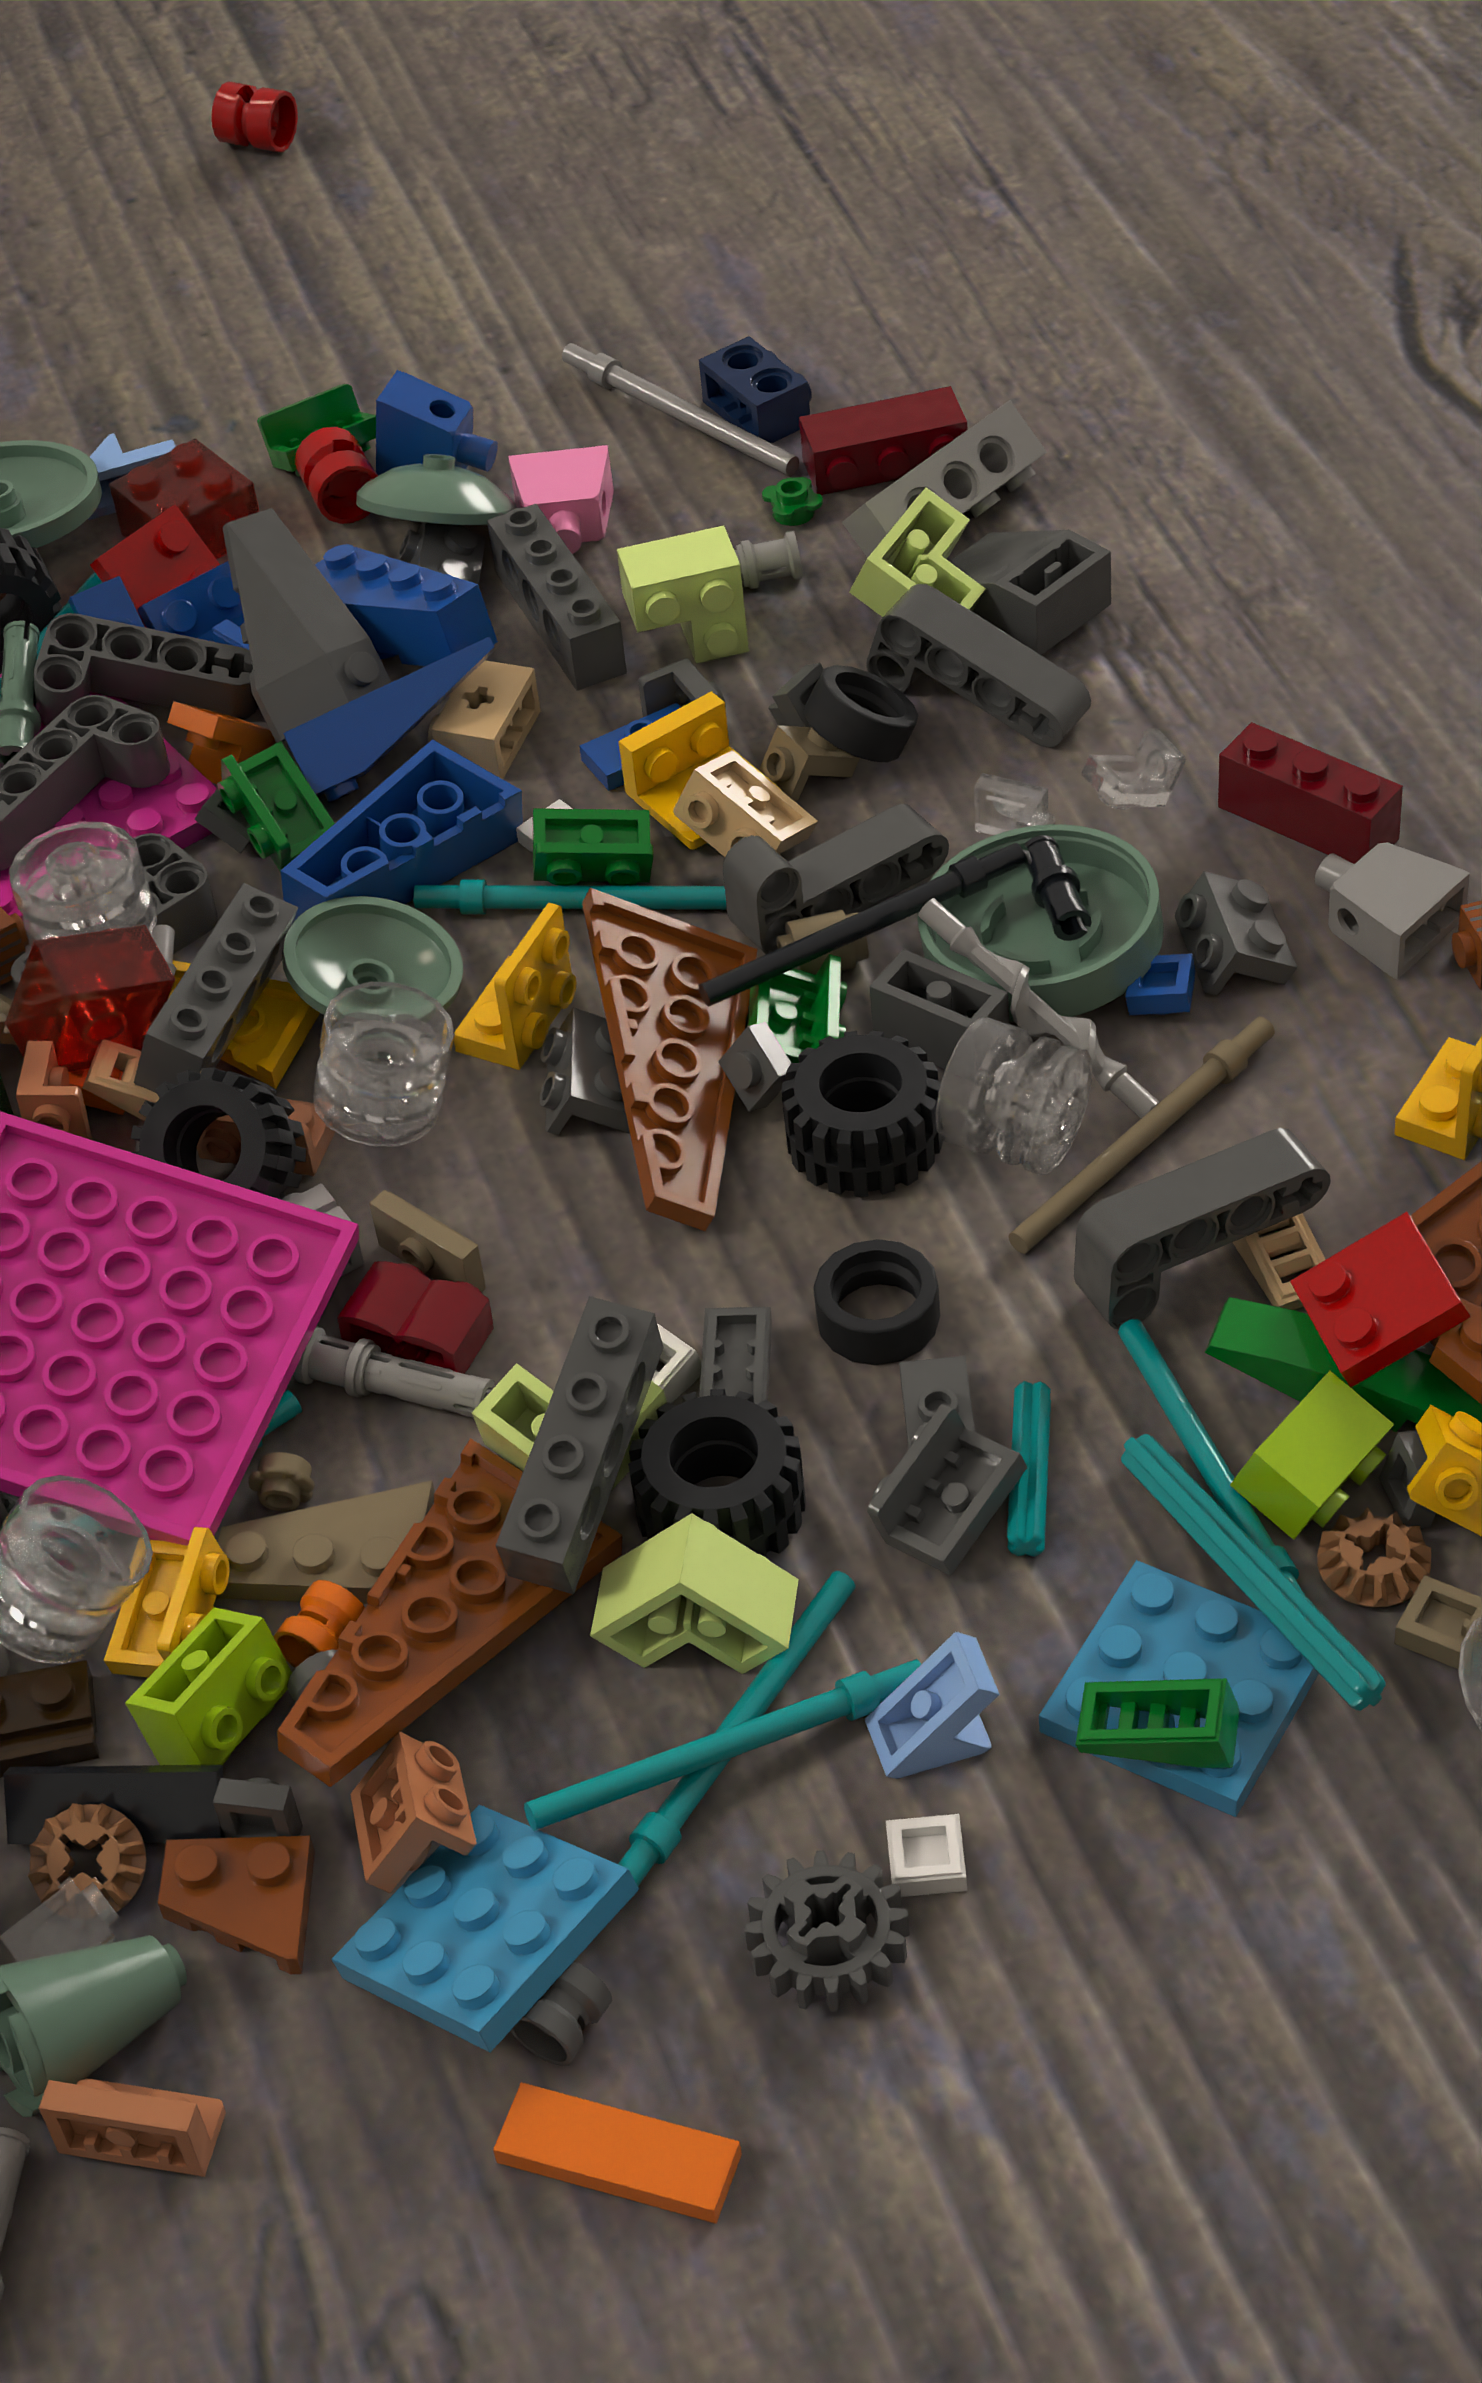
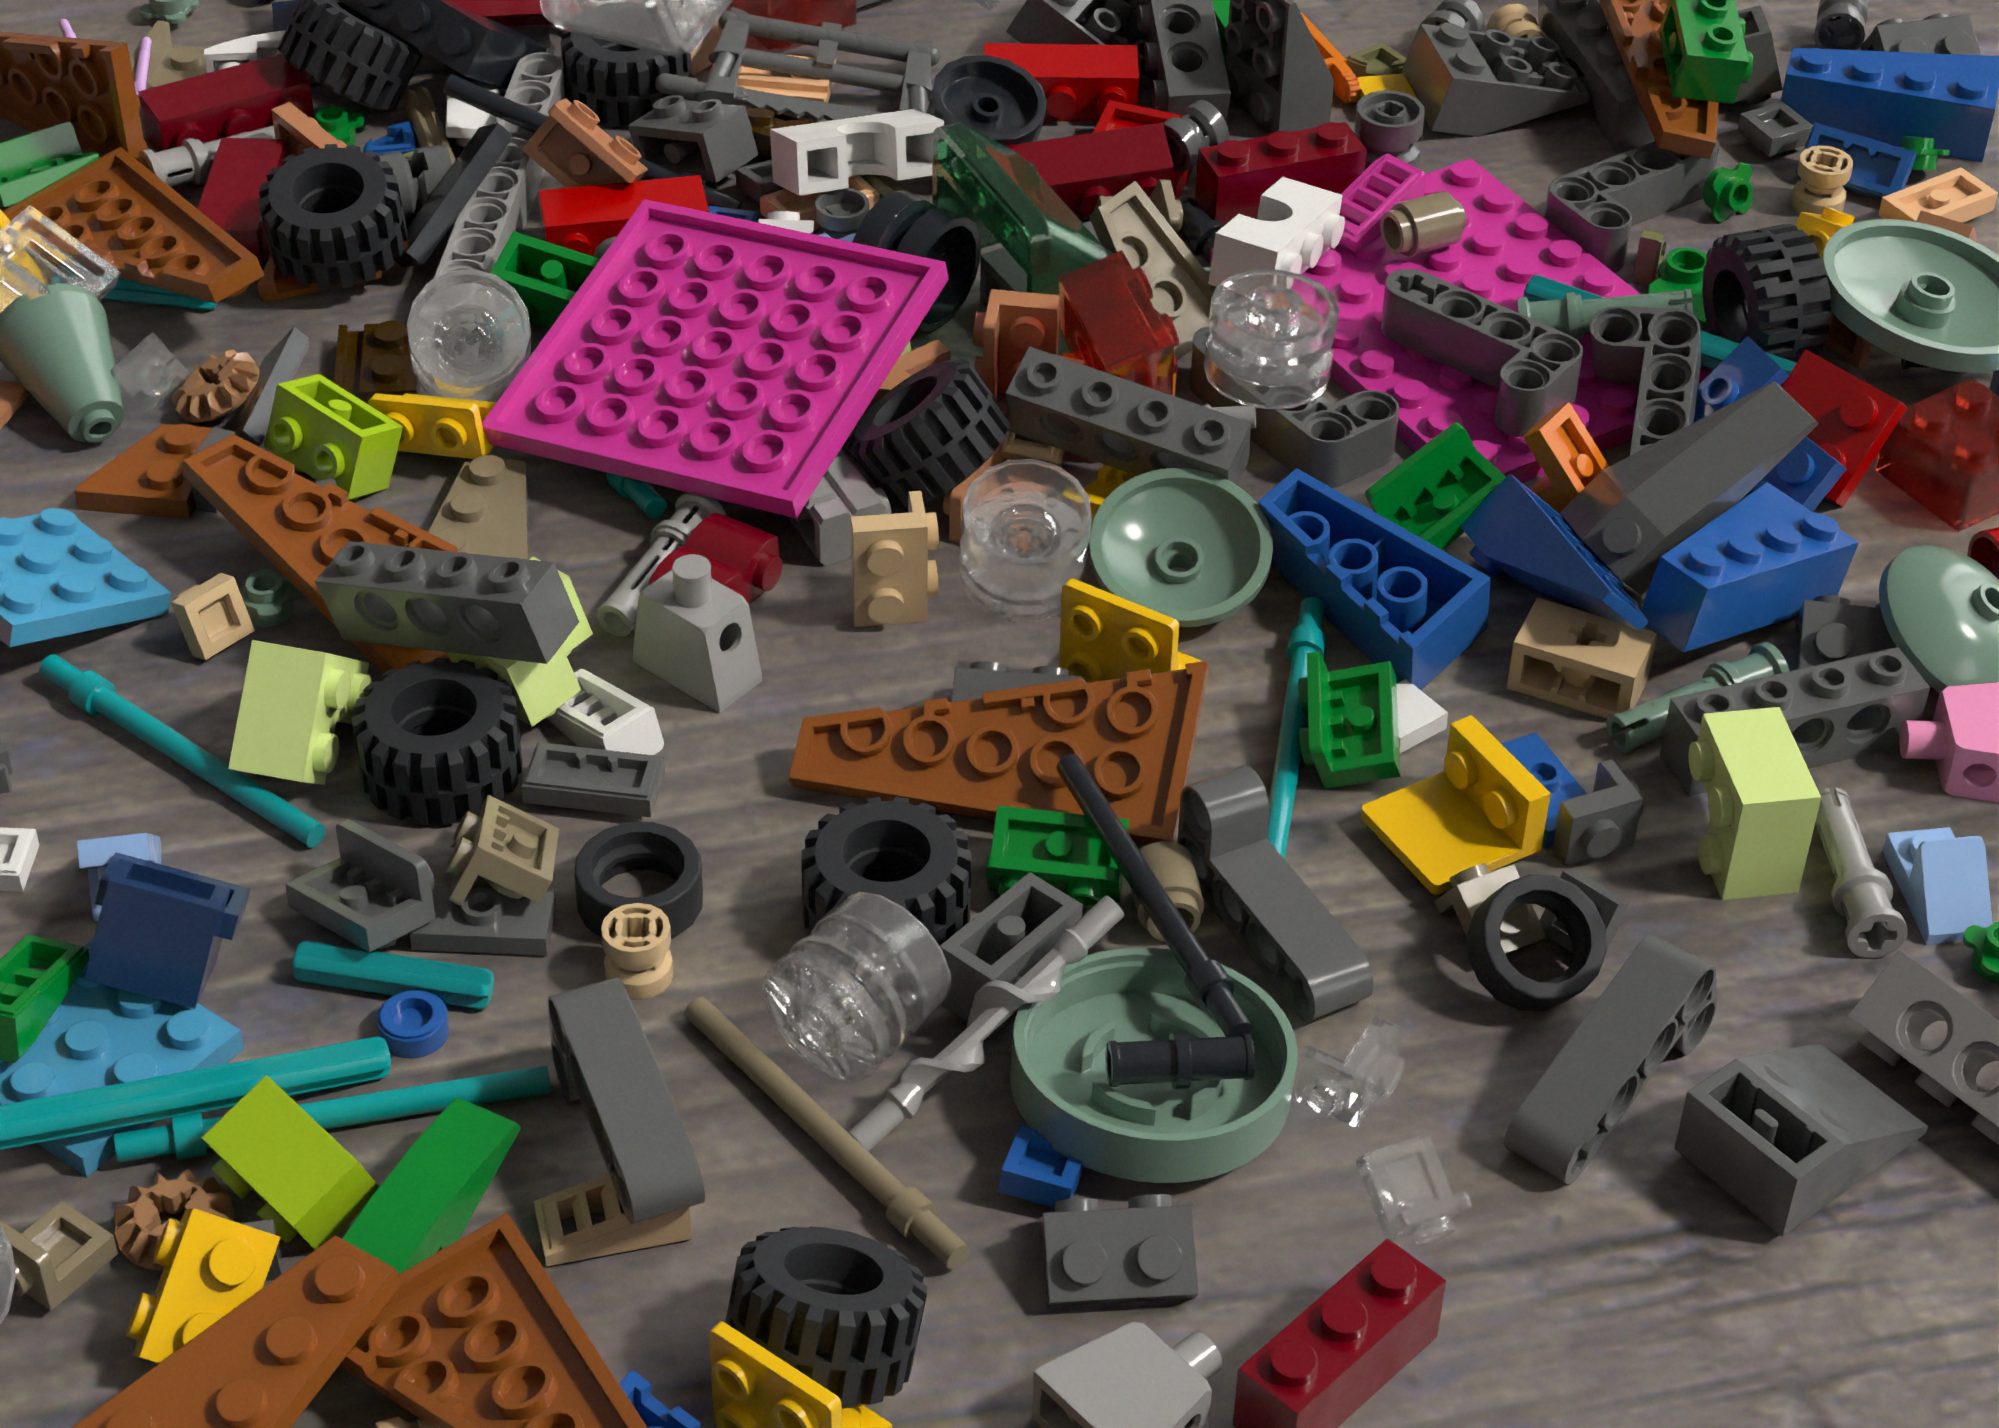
camera: 90 degrees right, 5 degrees down
dark tan plate [248,1452,315,1512] -> none
orange wheel [274,1580,365,1668] -> none
nougat bracket [350,1731,477,1893] -> none
dark tan plate [369,1190,486,1292] -> none
teal bar [524,1659,921,1831] -> none
tan bracket [673,750,818,857] -> none
dark grey plate [718,1022,791,1112] -> none
yellowish green brick [849,487,986,617] -> none
red plate [1290,1212,1471,1387] -> none
none -> dark blue plate [84,852,251,1009]
none -> tan tile [171,573,255,660]
none -> sand green plate [239,569,303,627]
none -> blue tile [377,990,449,1058]
none -> dark tan bracket [444,795,560,906]
none -> tan wheel [601,903,673,1000]
none -> light grey torso [633,554,762,713]
none -> black tyre [725,1226,927,1408]
none -> tan bracket [851,491,939,627]
none -> sand green pin [1606,642,1790,753]
none -> light blue slope [1882,827,1993,945]

